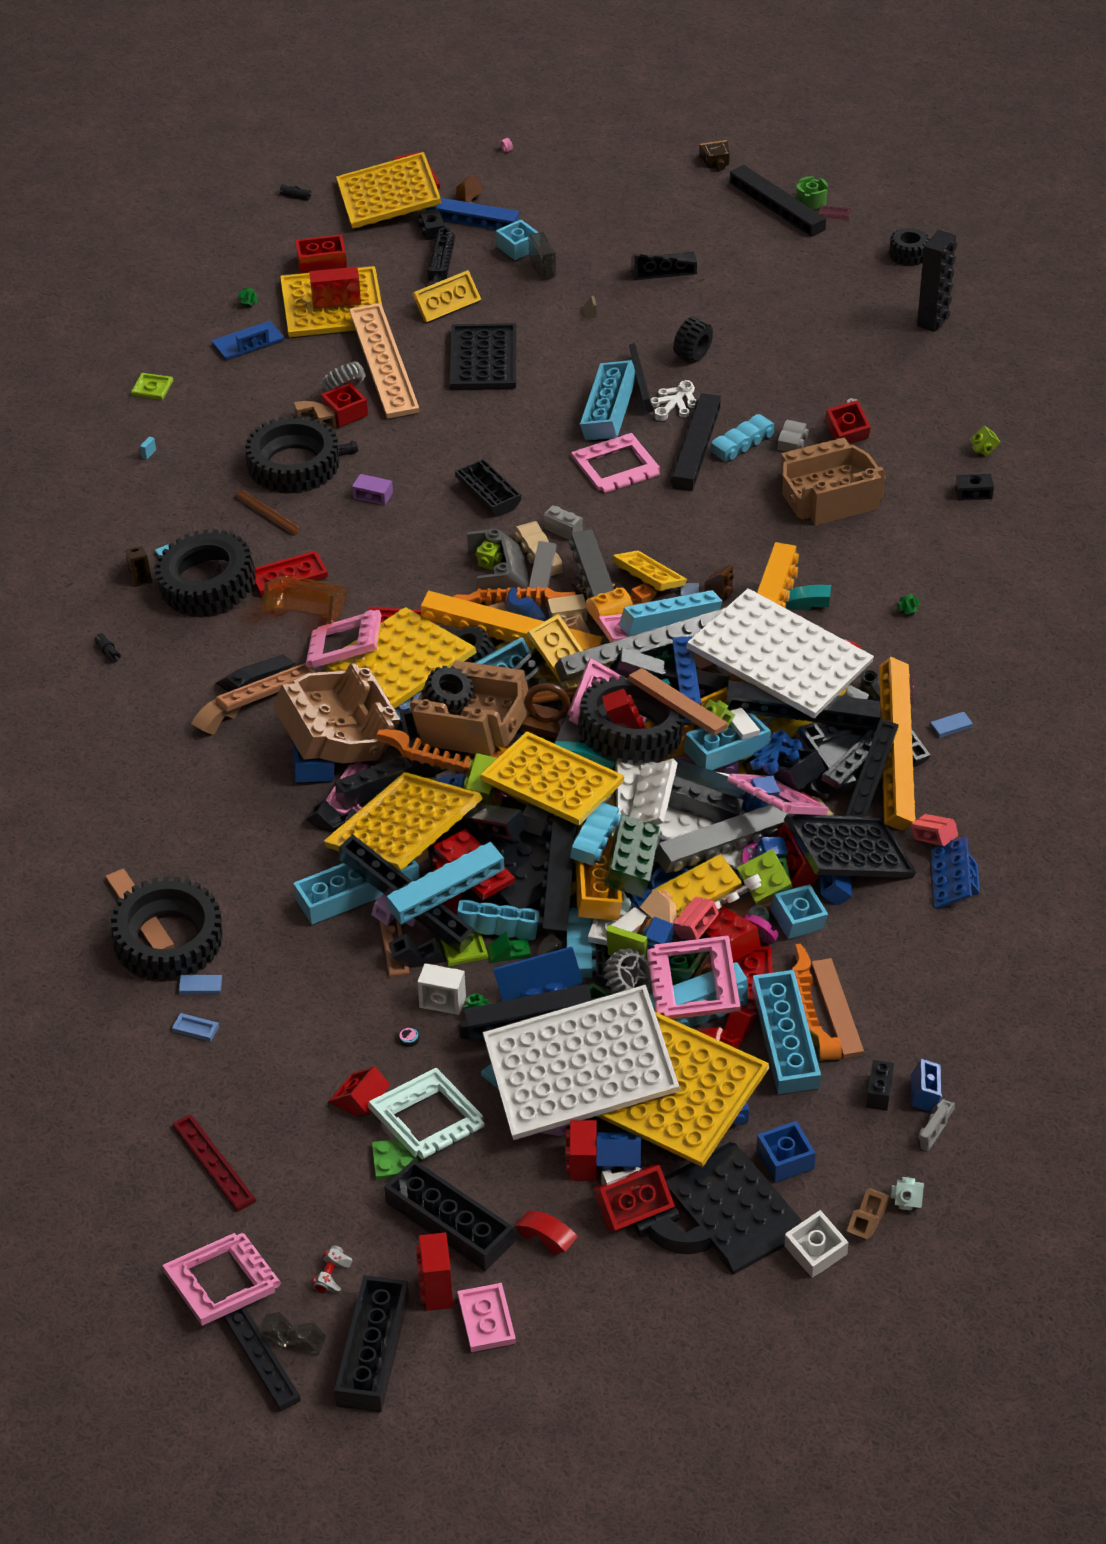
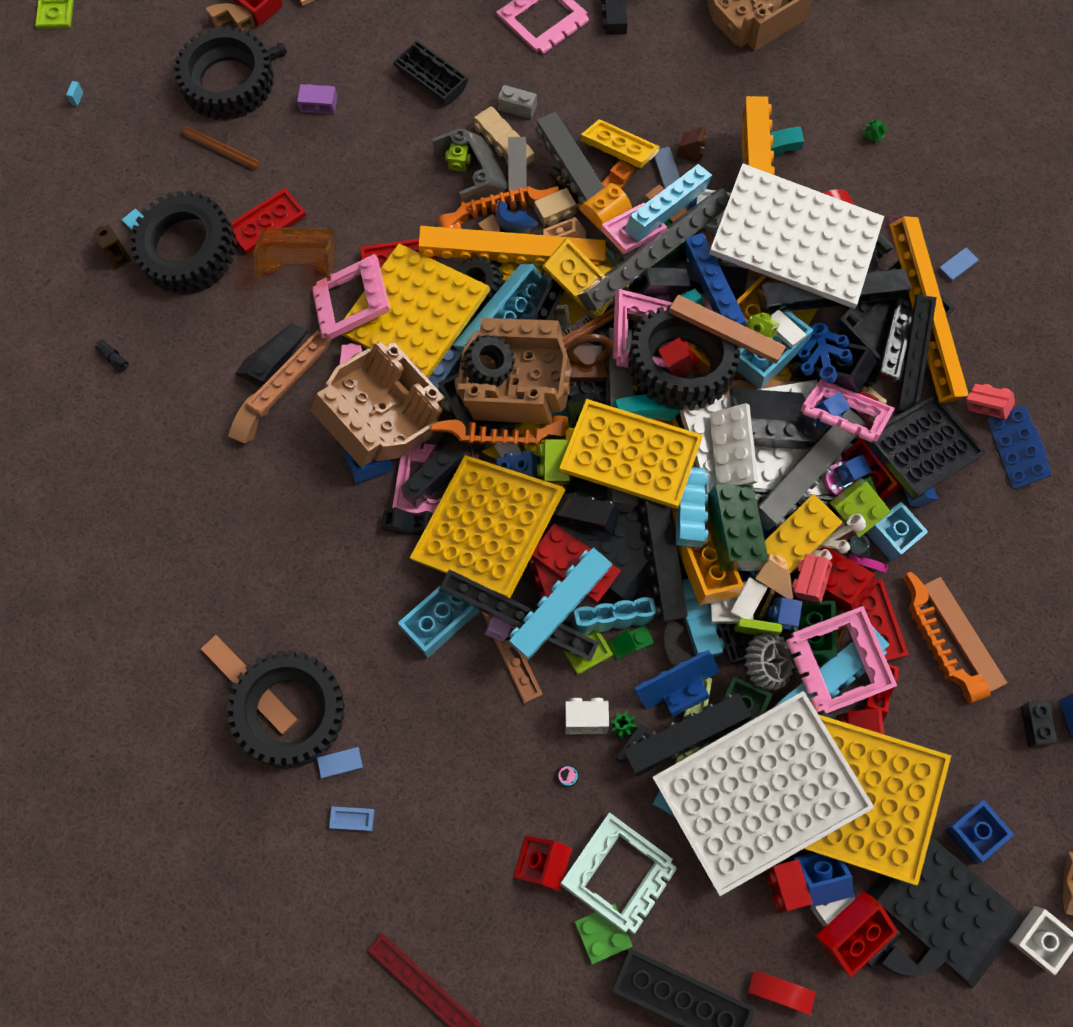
camera: 15 degrees left, 25 degrees up
black brick [389,934,447,967] -> none
medium azure brick [752,970,821,1095] -> none

